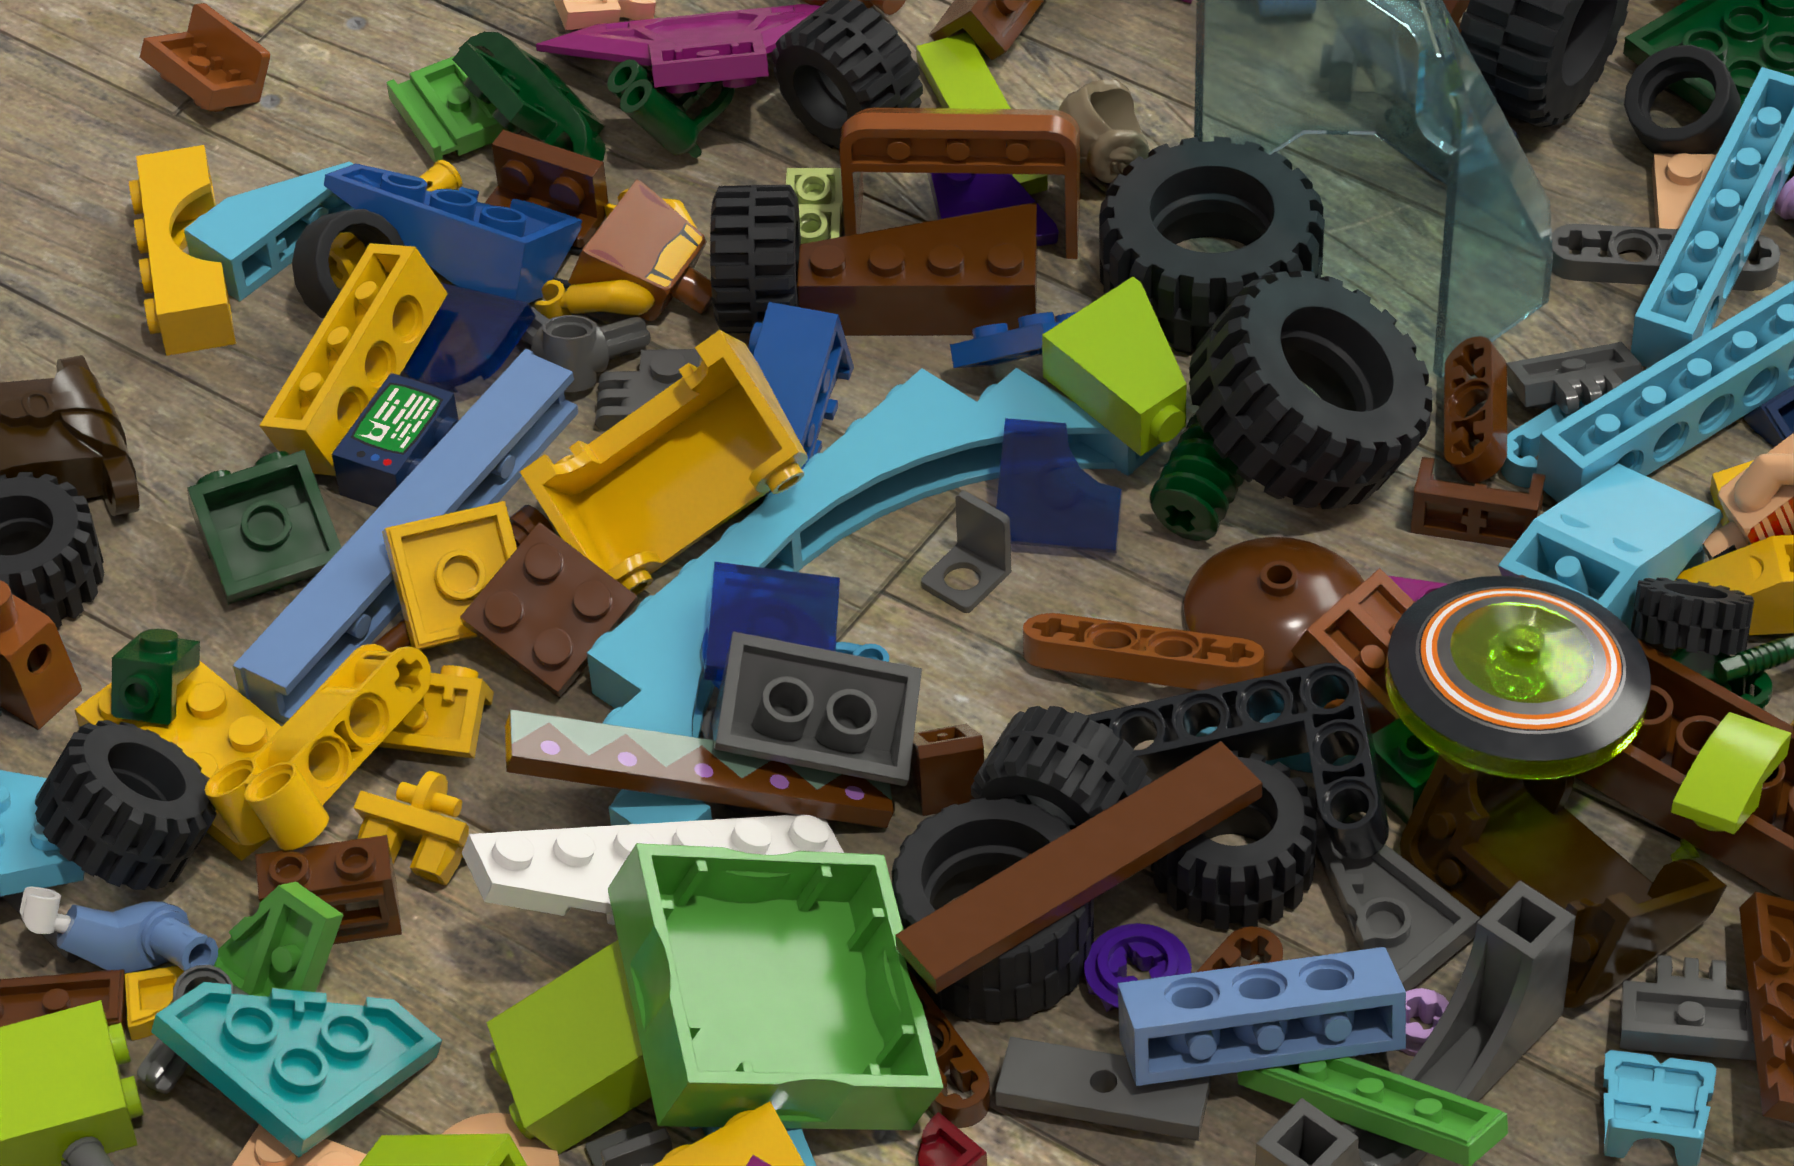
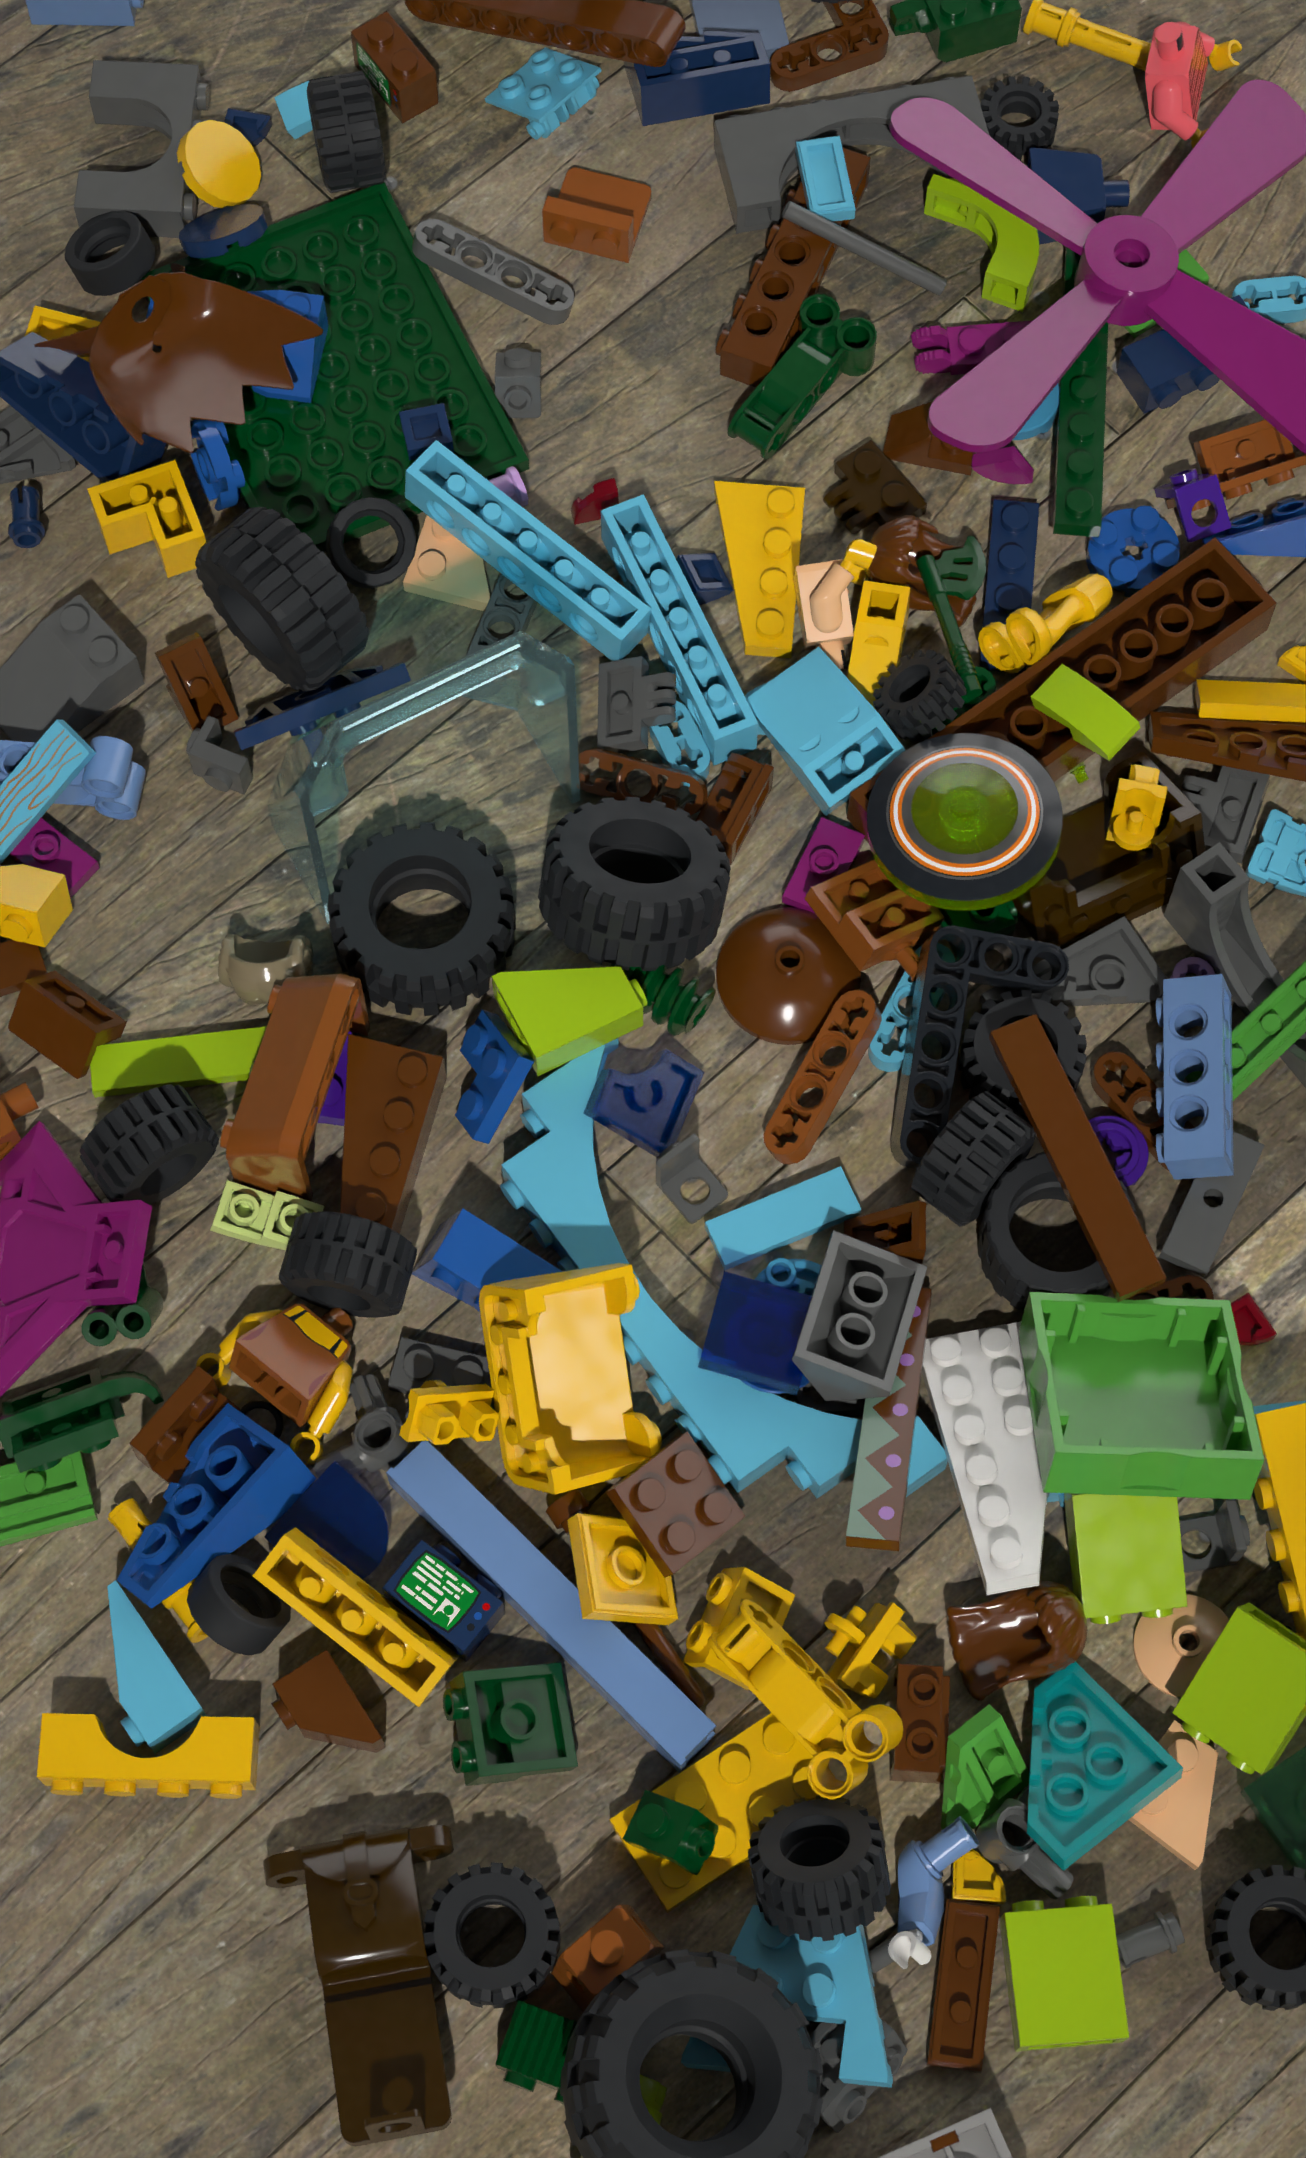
camera: 80 degrees left, 20 degrees up
none -> reddish brown slope [271,1649,385,1753]
none -> yellow hips [399,1380,499,1445]
none -> medium azure tile [705,1166,861,1271]
none -> reddish brown piece [946,1581,1087,1701]
none -> yellow hips [1106,764,1168,851]

